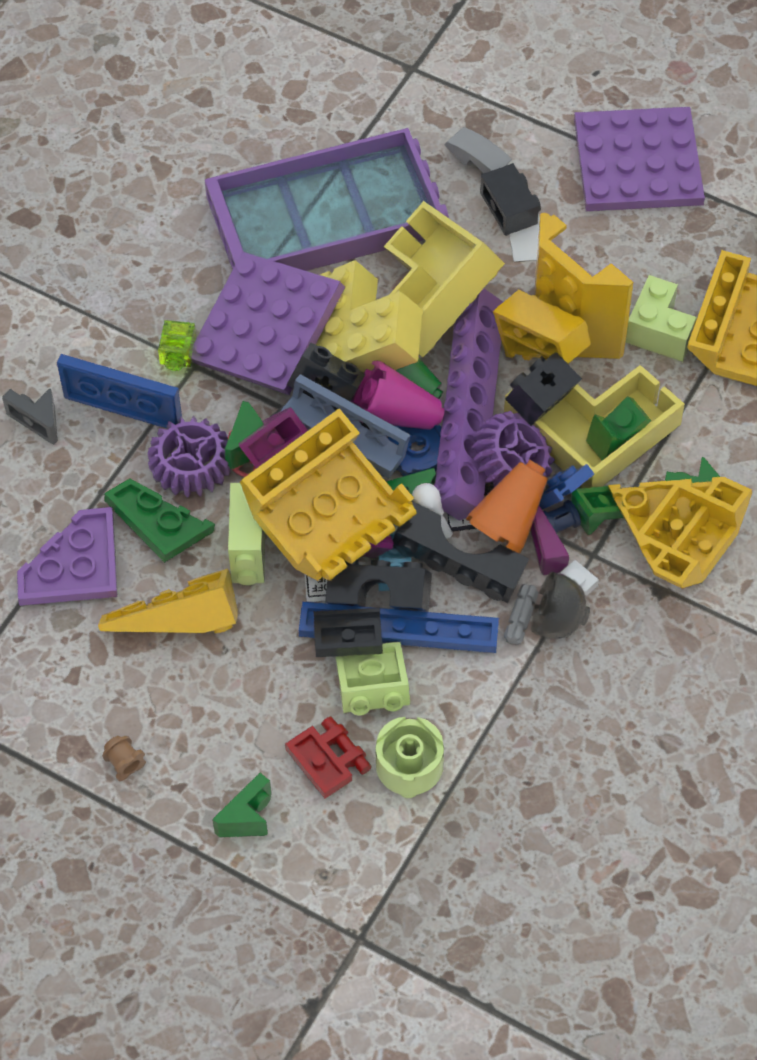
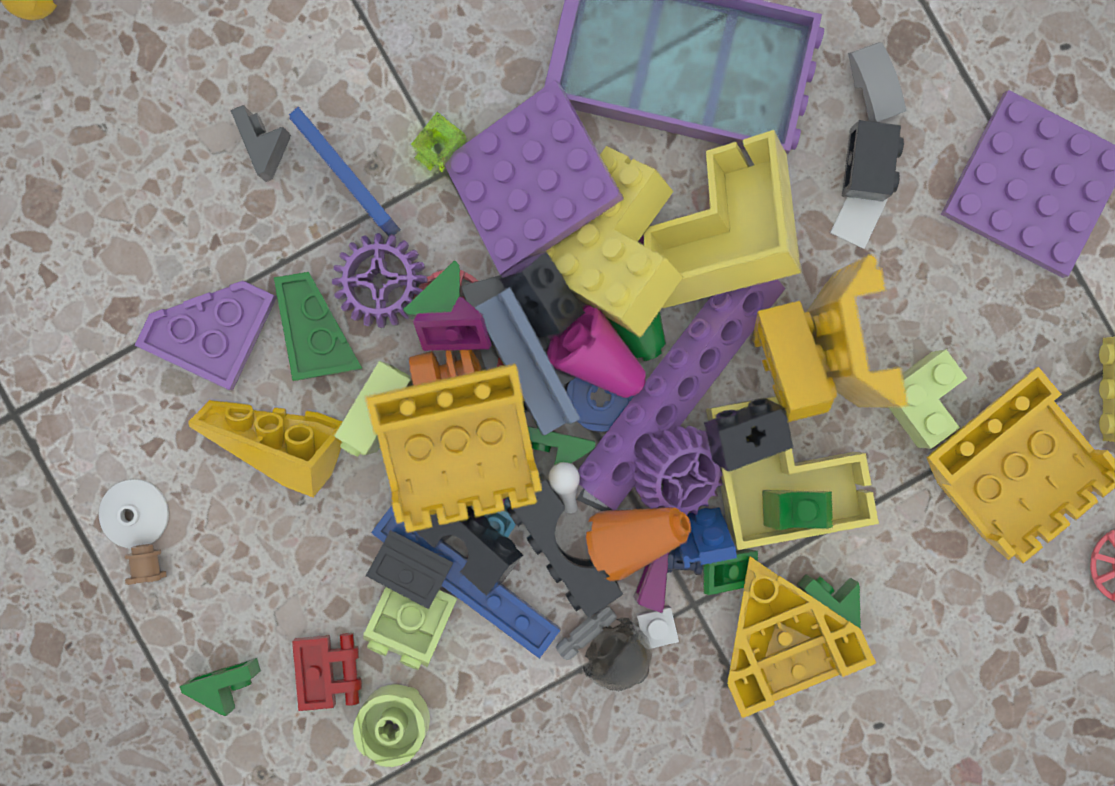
camera: 30 degrees right, 30 degrees up
none -> white dish [99,479,169,549]

